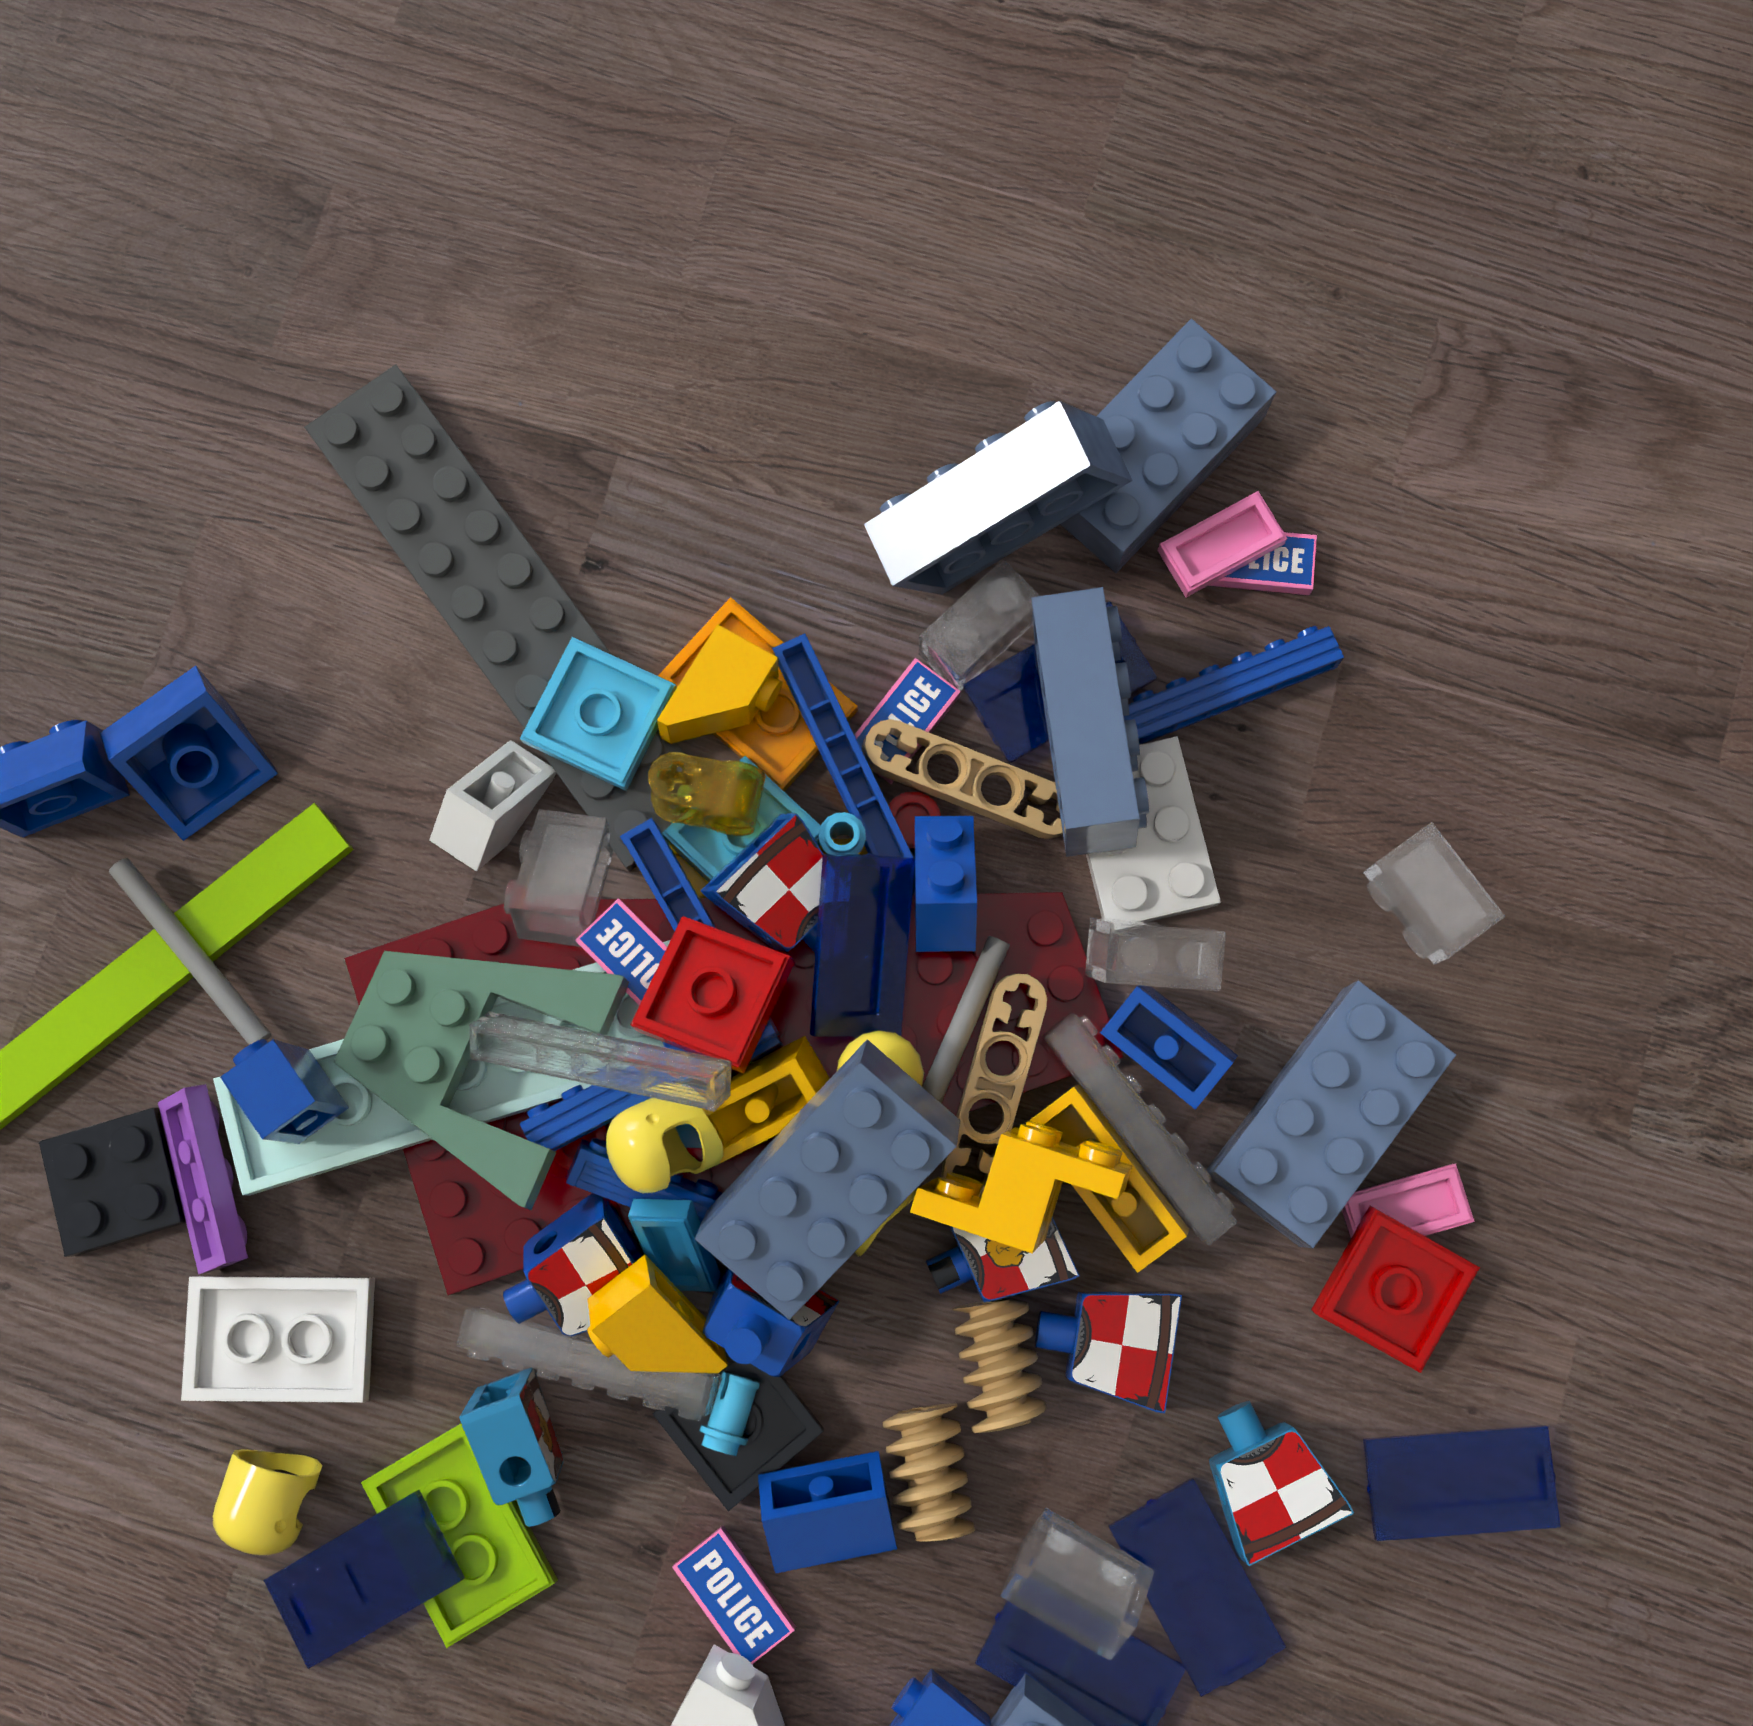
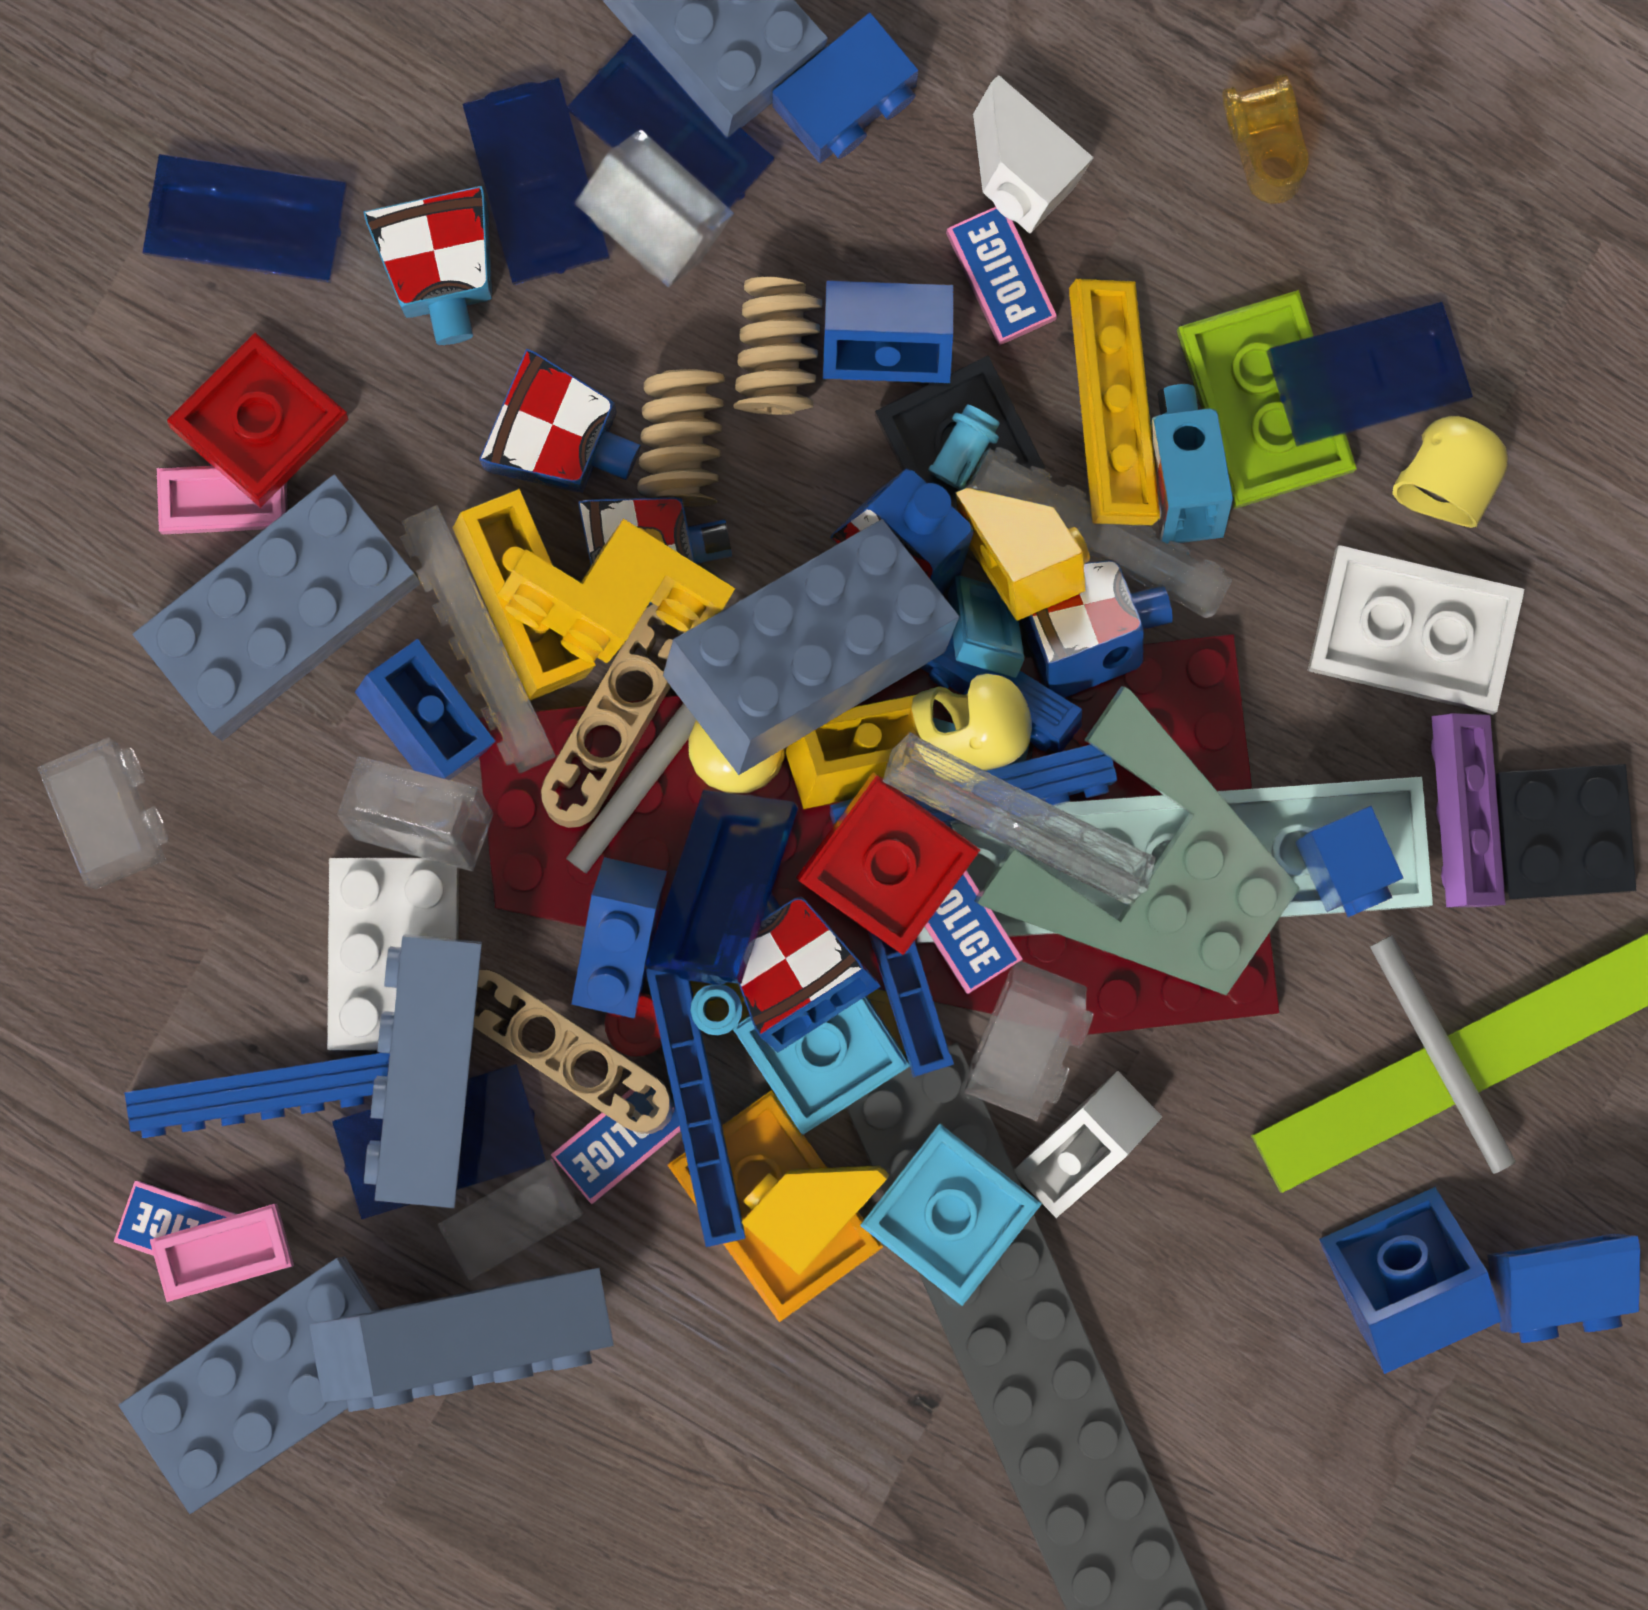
camera: 175 degrees left, 5 degrees up
clear yellow piece [648,752,766,836] -> none
none -> yellow tile [1069,279,1160,525]

